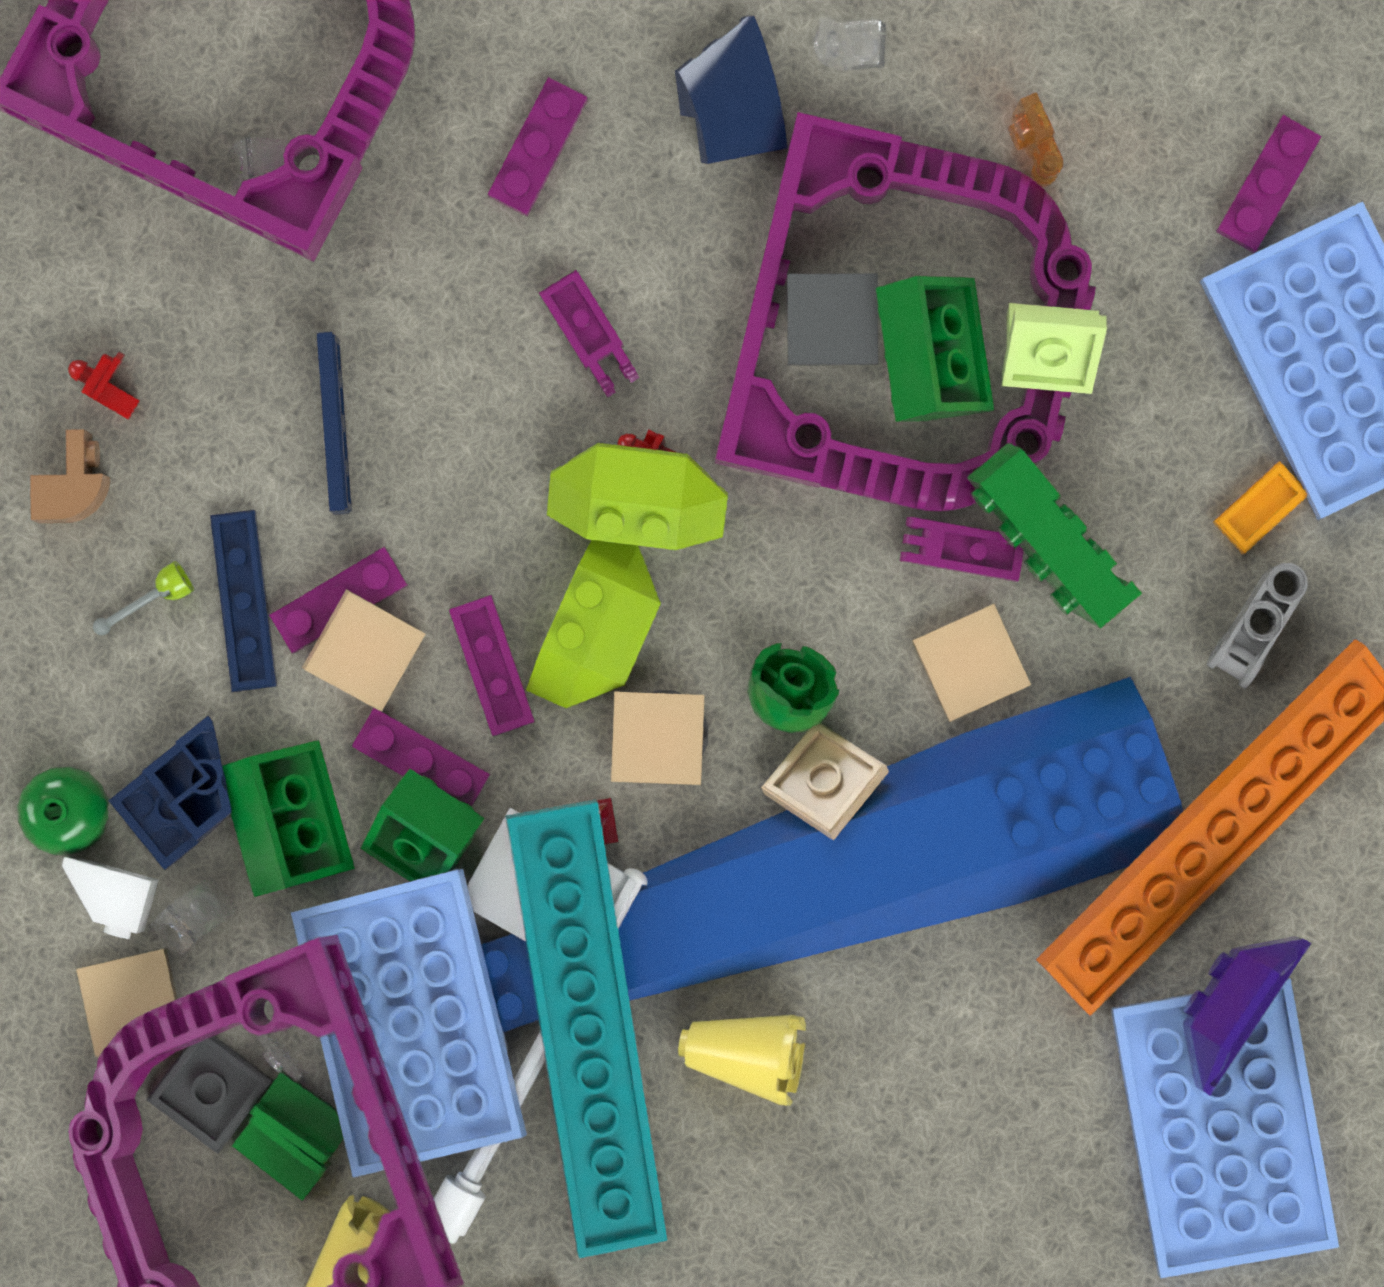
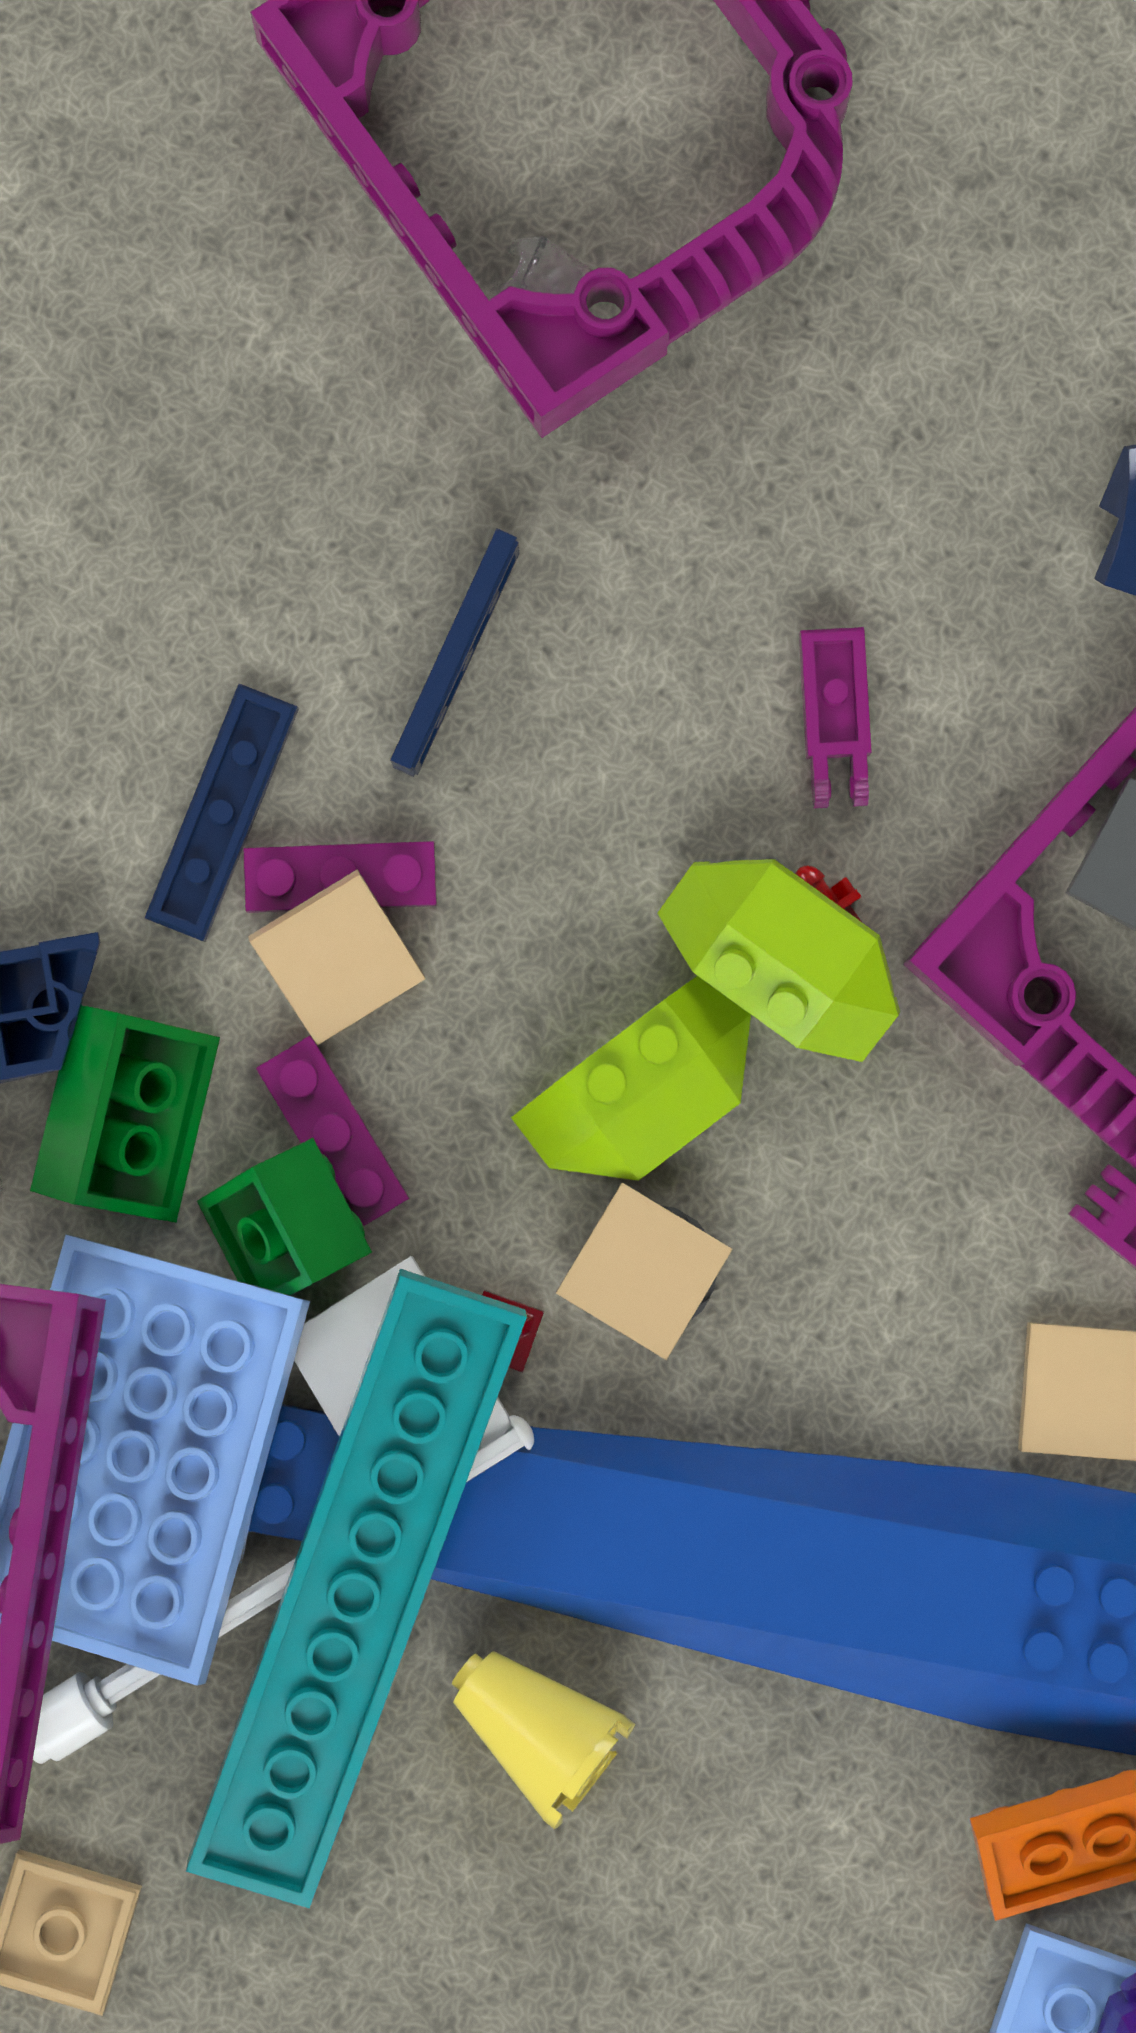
camera: 25 degrees right, 0 degrees up
medium nougat brick [30,429,110,524] -> none
red piece [68,351,140,420] -> none
hinge [93,561,194,636] -> none
magenta plate [449,595,535,737] -> none
magenta plate [487,77,588,217] -> none
green cylinder [747,643,839,733] -> none
tan tile [761,723,889,841] -> none

